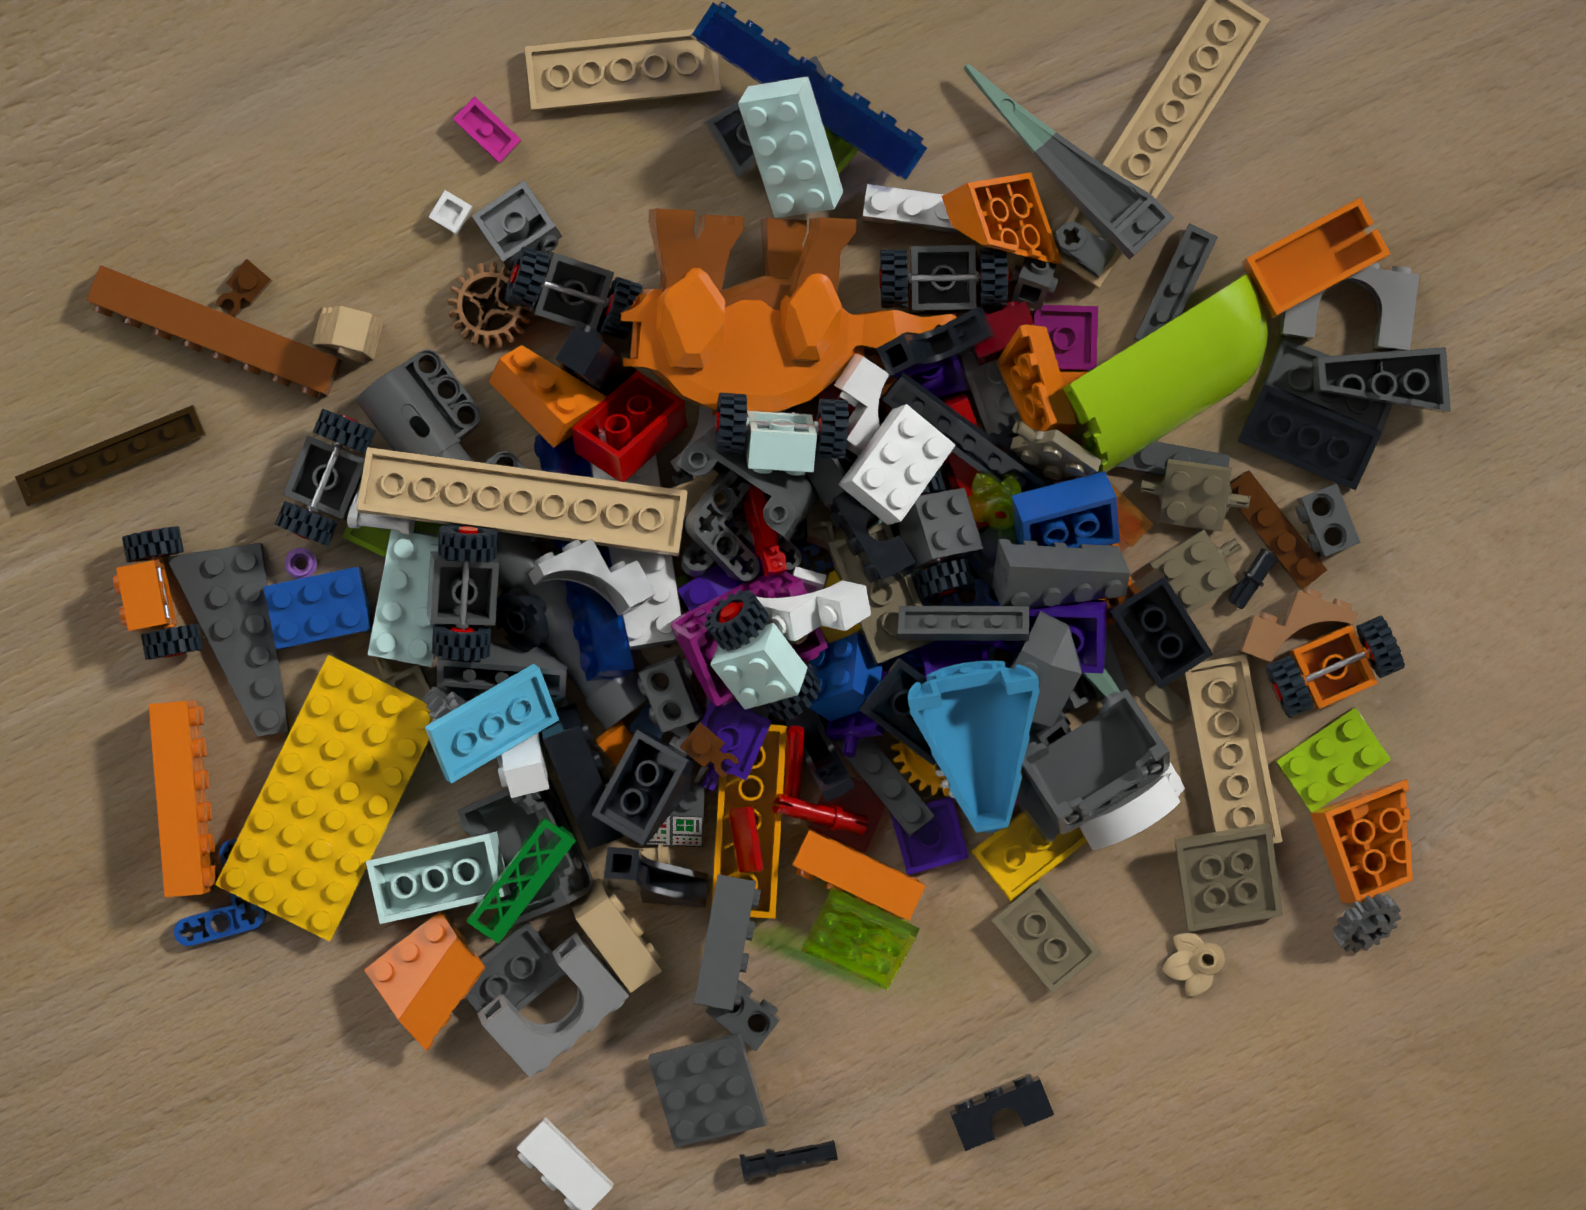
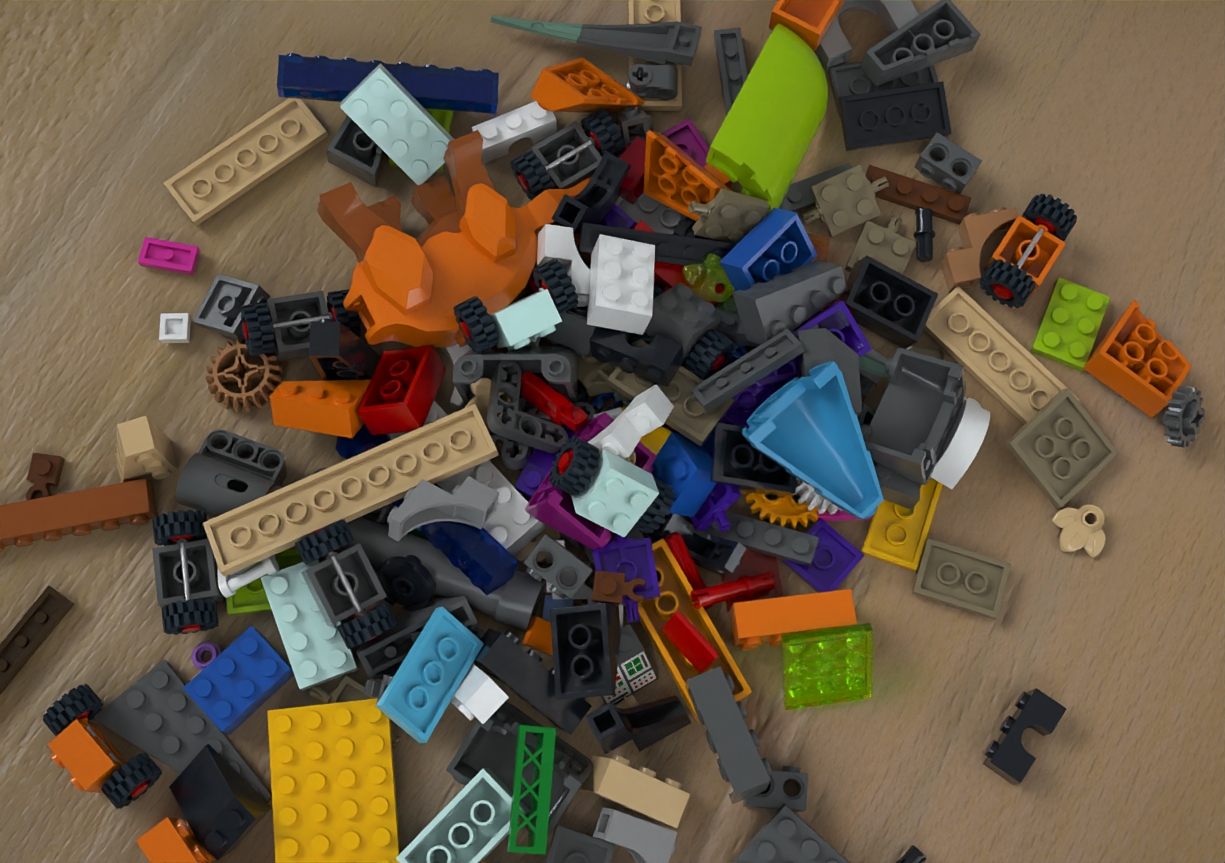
camera: 30 degrees left, 15 degrees down
none -> black slope [169,744,271,861]

